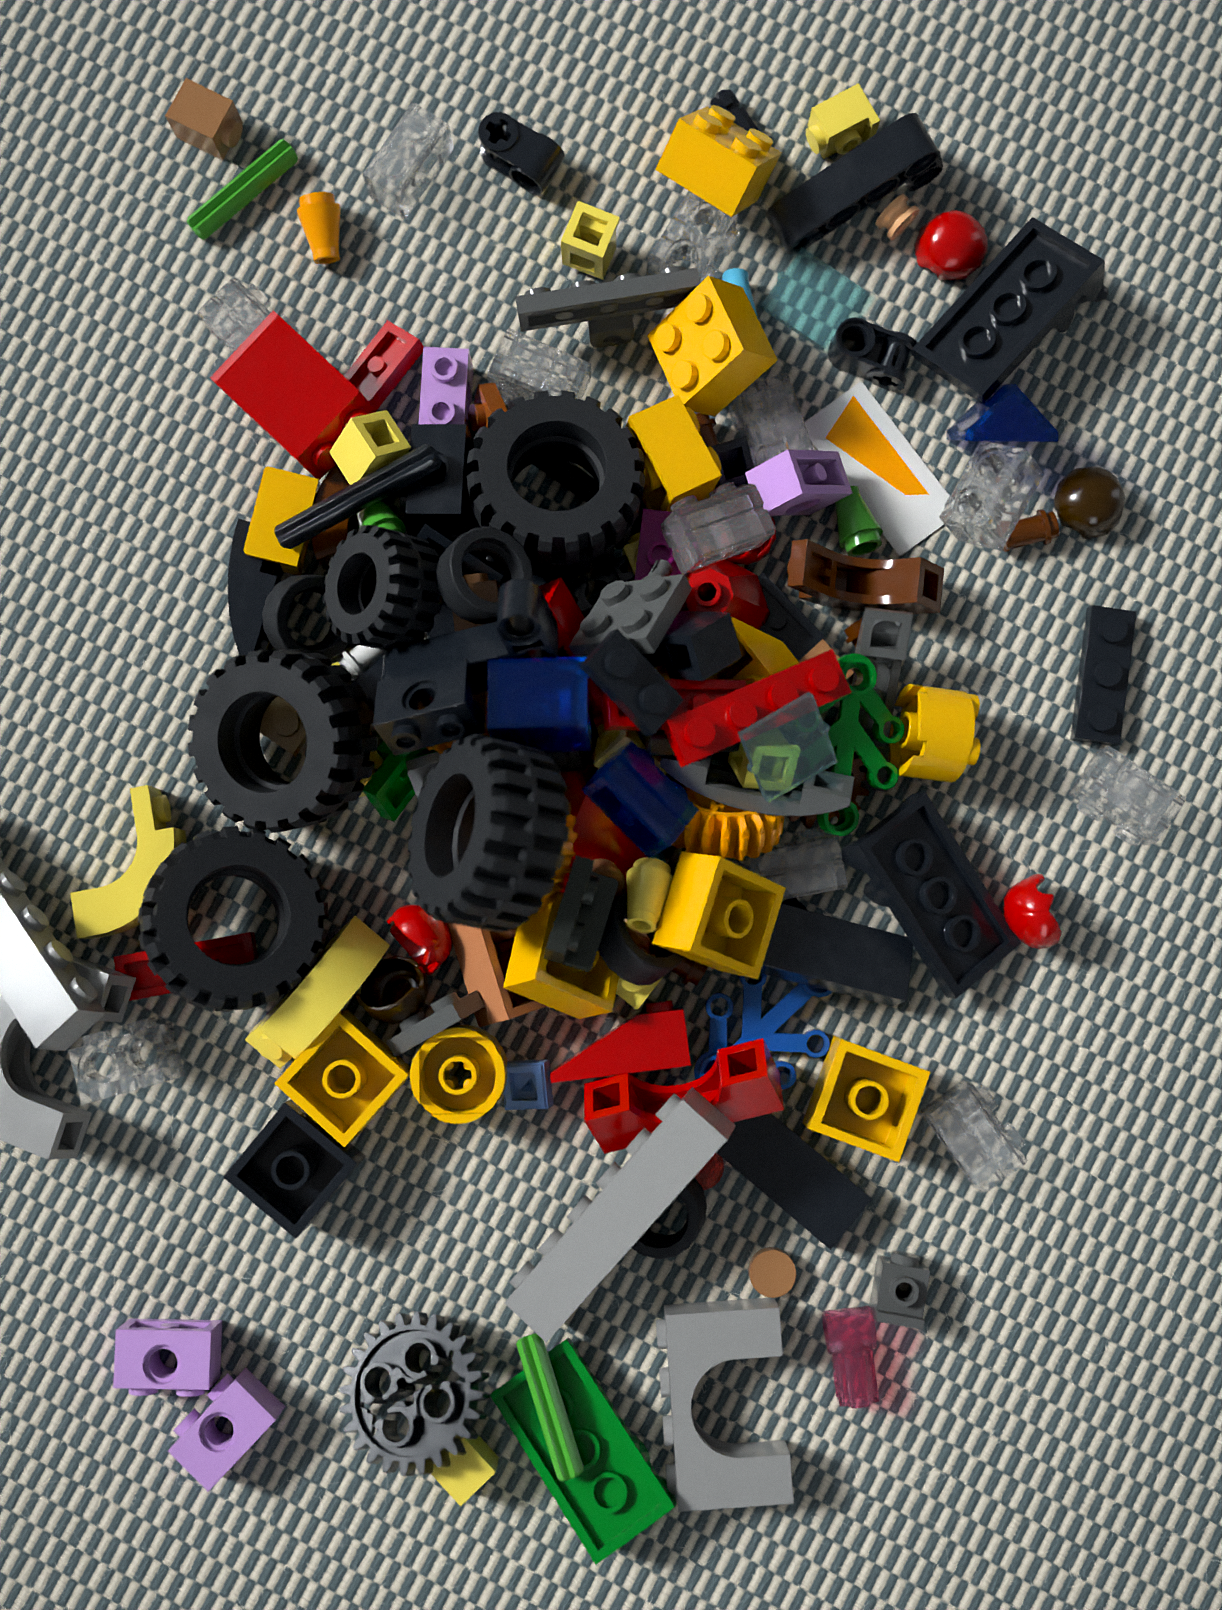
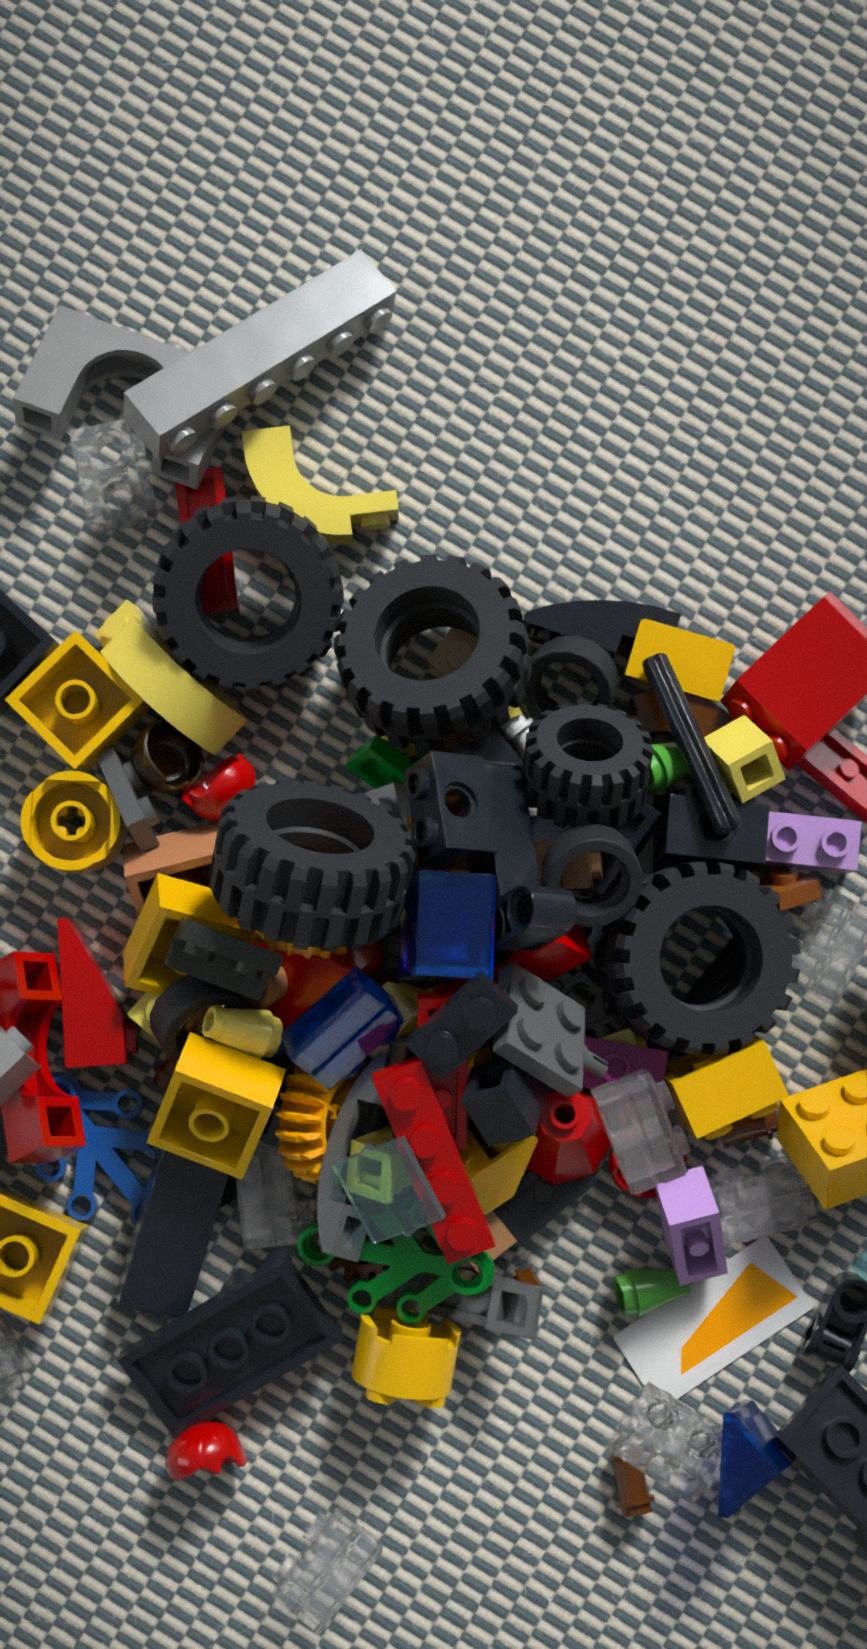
camera: 90 degrees right, 0 degrees up
medium blue tile [503,1059,553,1110] -> none
black slope [710,436,755,495] -> none
reddish brown arch [787,539,944,614] -> none
dark brown hair [1053,466,1125,539] -> none
black plate [1070,605,1137,746] -> none

